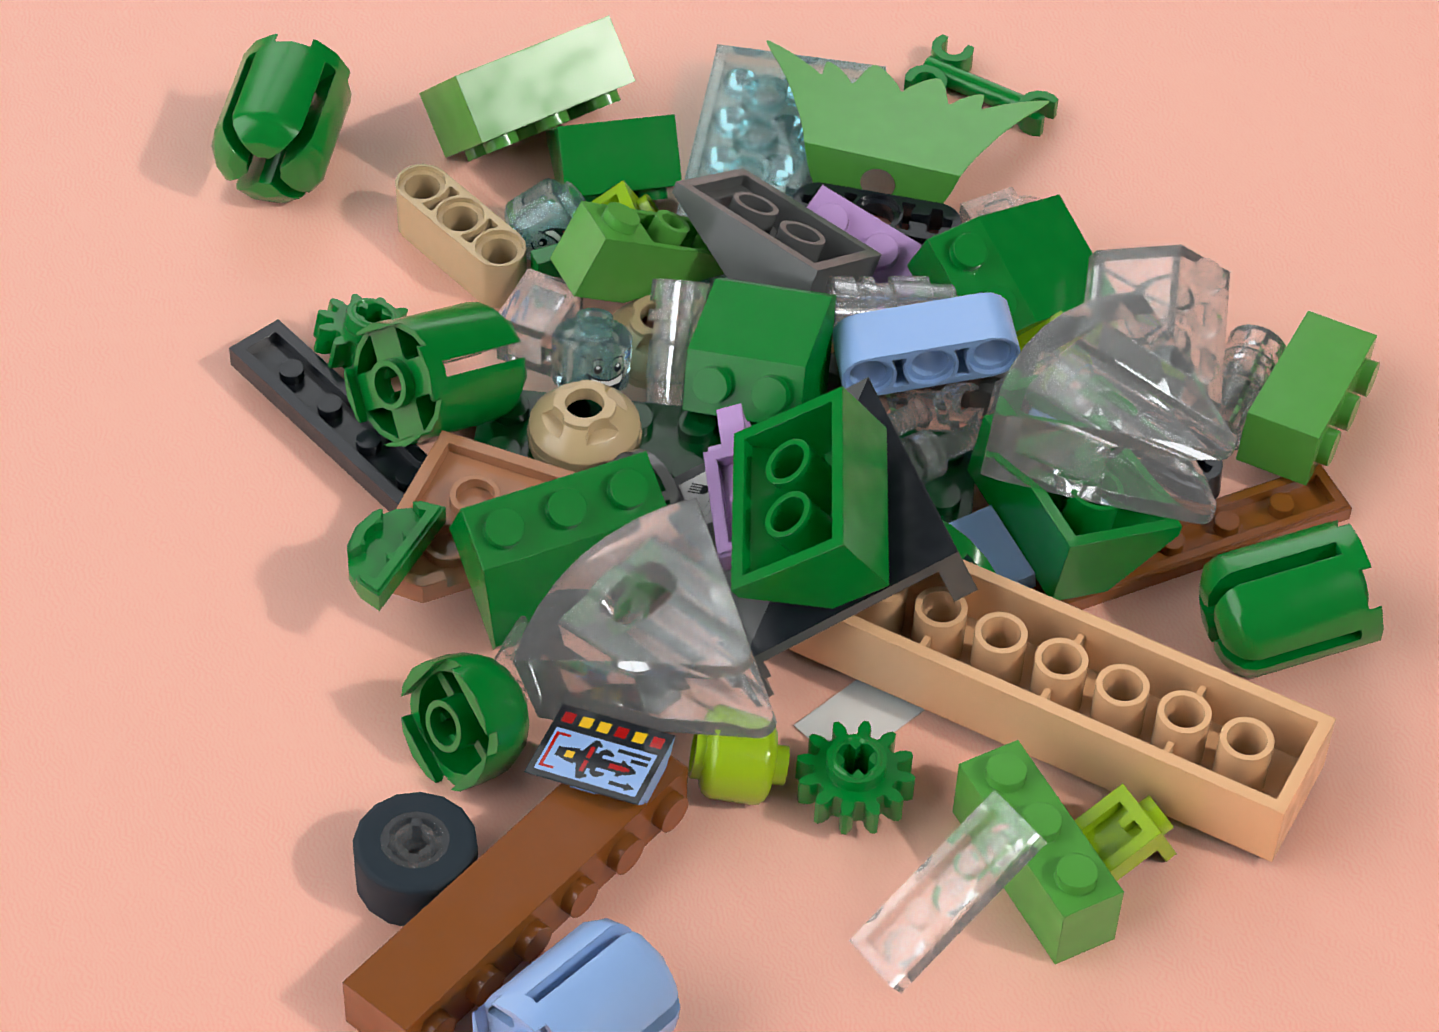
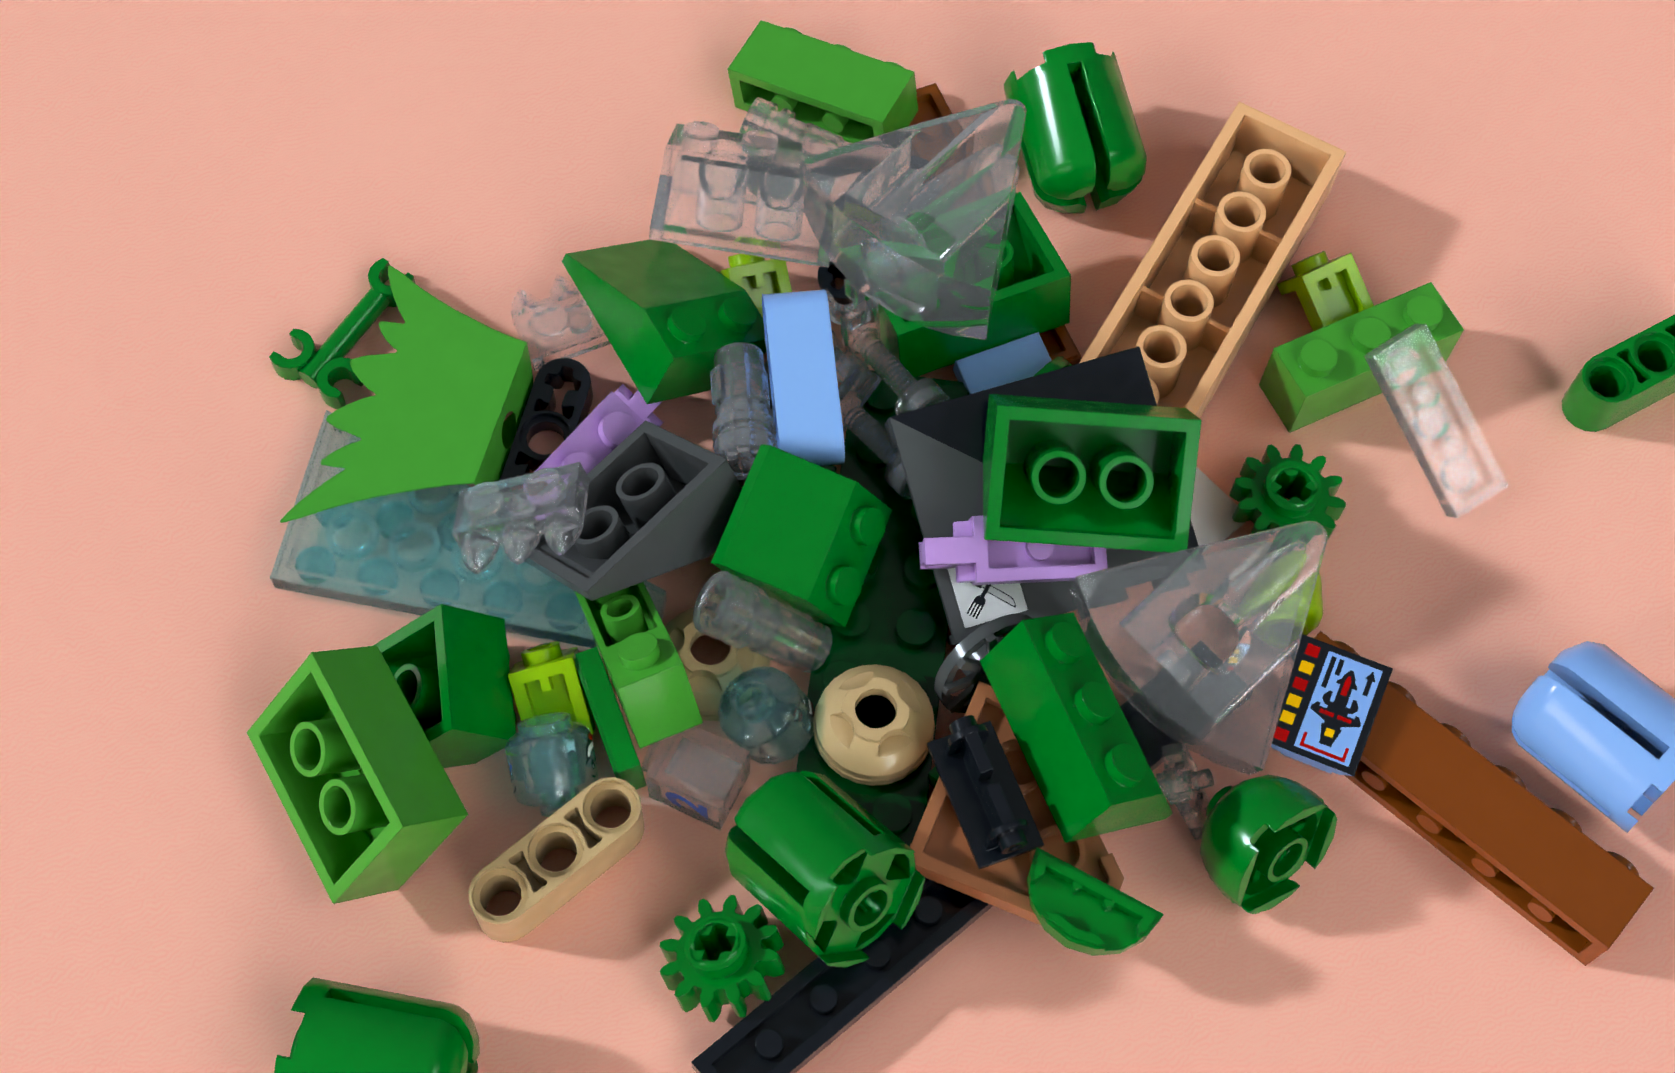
camera: 90 degrees left, 15 degrees up
black wheel [353,792,478,926] -> none
none -> clear plate [452,462,590,574]
none -> black hinge [927,715,1044,870]

